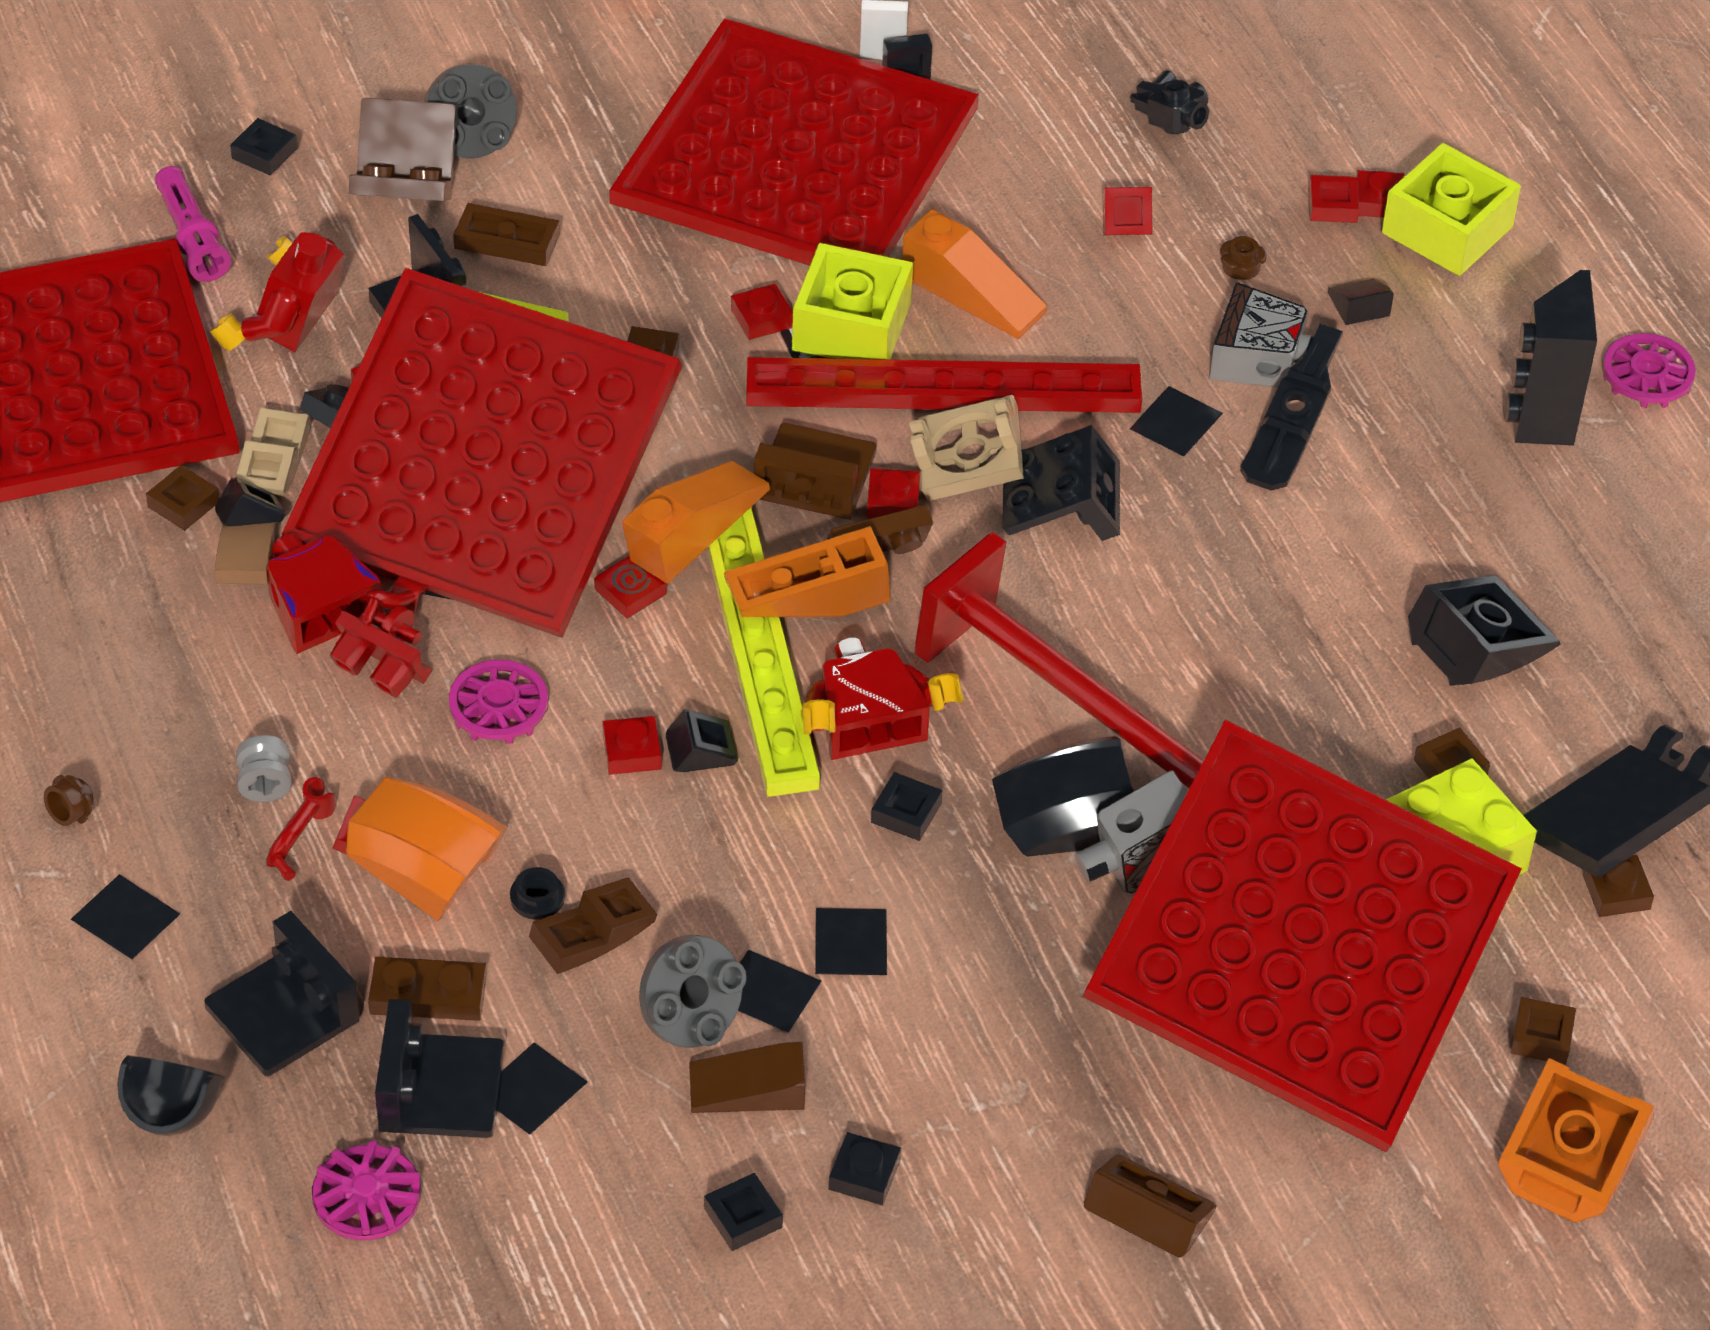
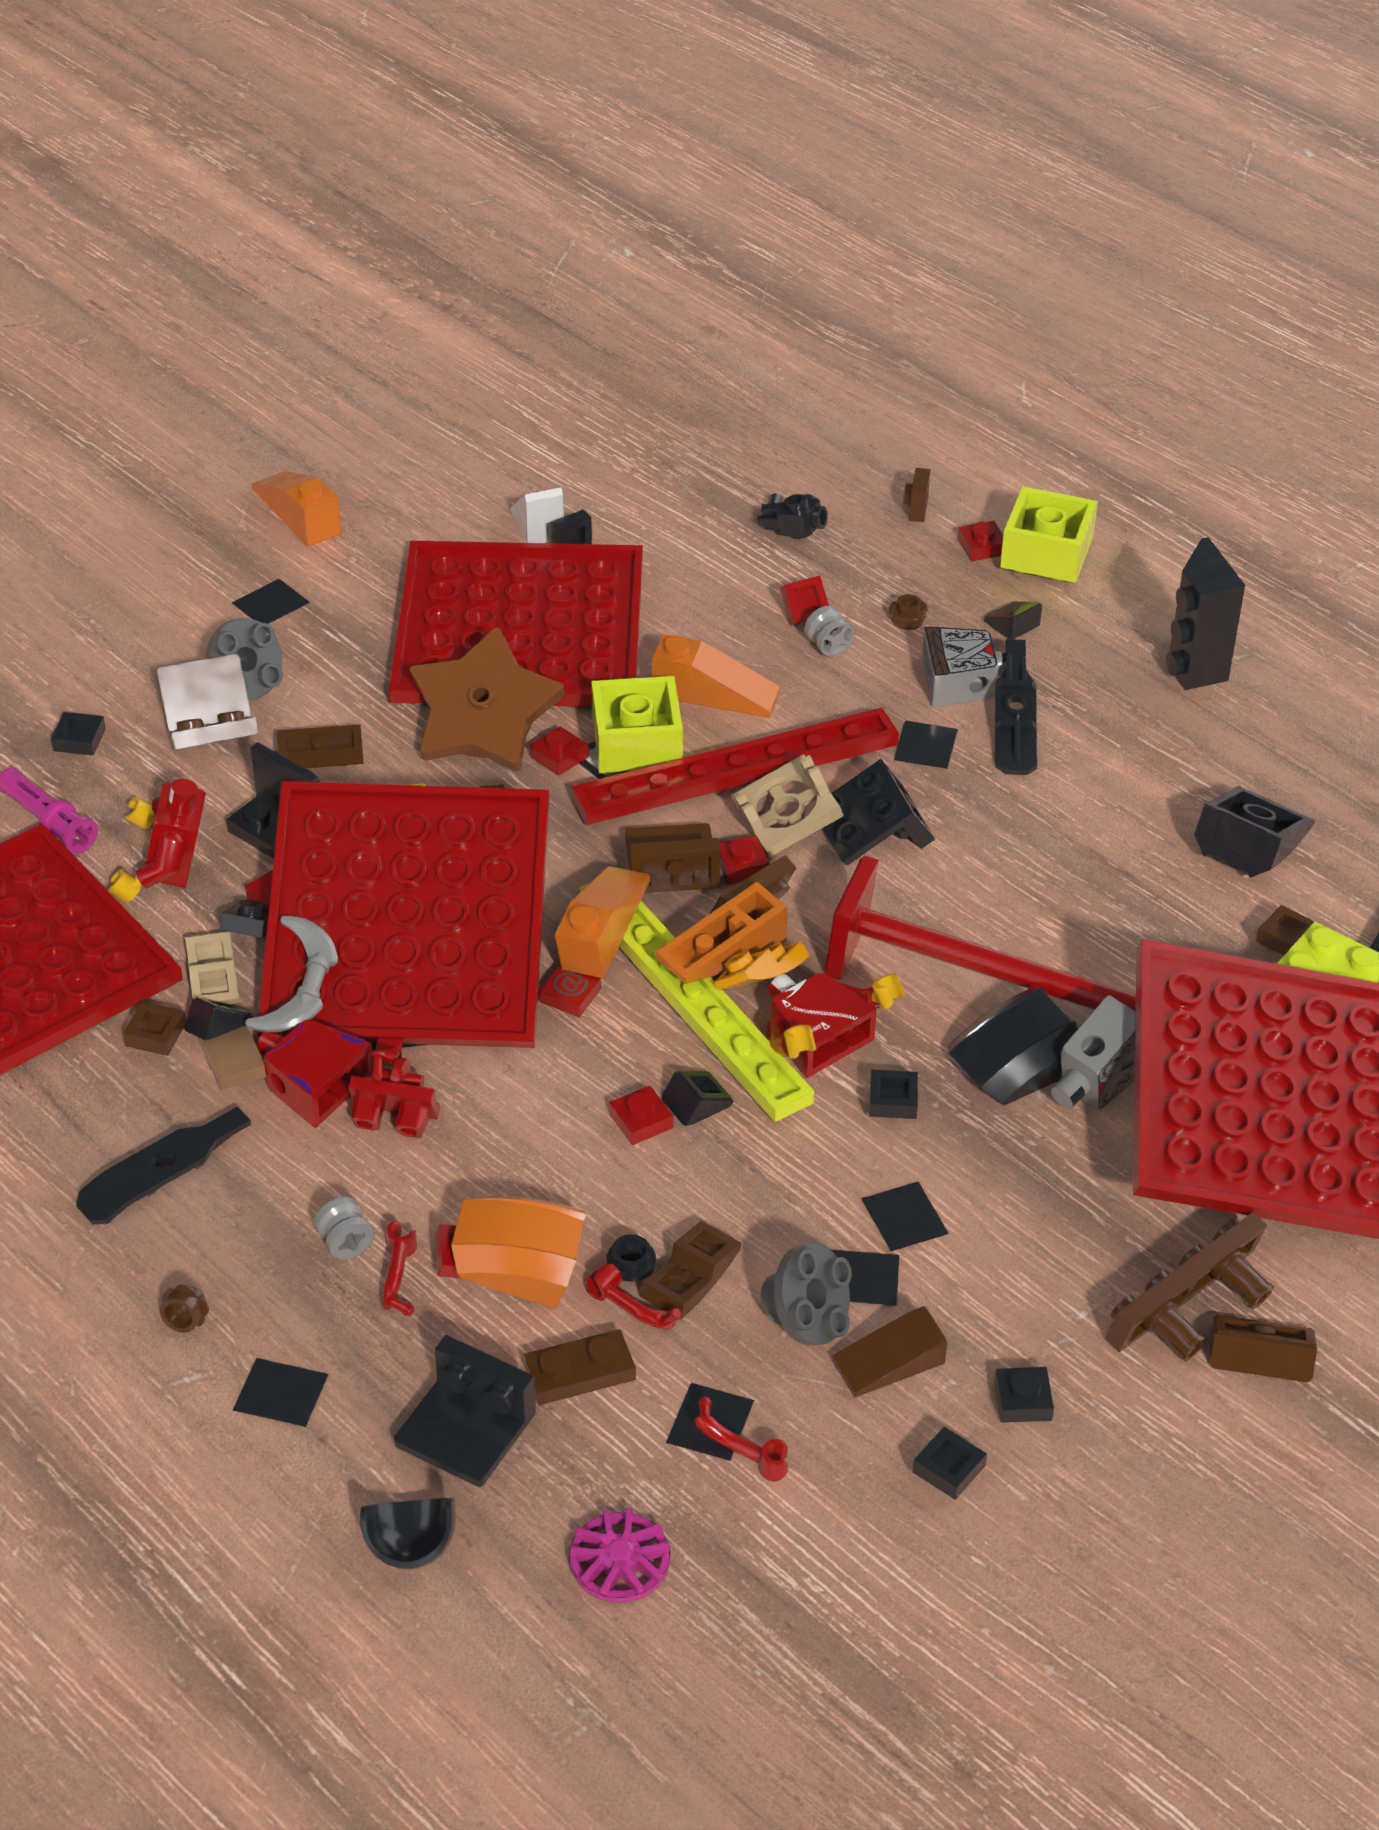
camera: 20 degrees left, 5 degrees down
black bracket [375,999,504,1138] -> none
dark pink wheel [449,660,548,744] -> none
red plate [1308,175,1360,223] -> none
dark pink wheel [1603,333,1696,408] -> none
none -> black piece [76,1107,251,1225]
none -> black sticker [232,579,310,624]
none -> light grey piece [245,916,338,1032]
none -> dark orange plate [410,628,565,772]
none -> red piece [586,1264,681,1330]
none -> red piece [694,1397,788,1482]
none -> light orange slope [714,941,810,990]
none -> light grey wheel [804,606,855,657]
none -> reddish brown plate [904,468,931,522]
none -> reddish brown plate [1105,1212,1274,1362]

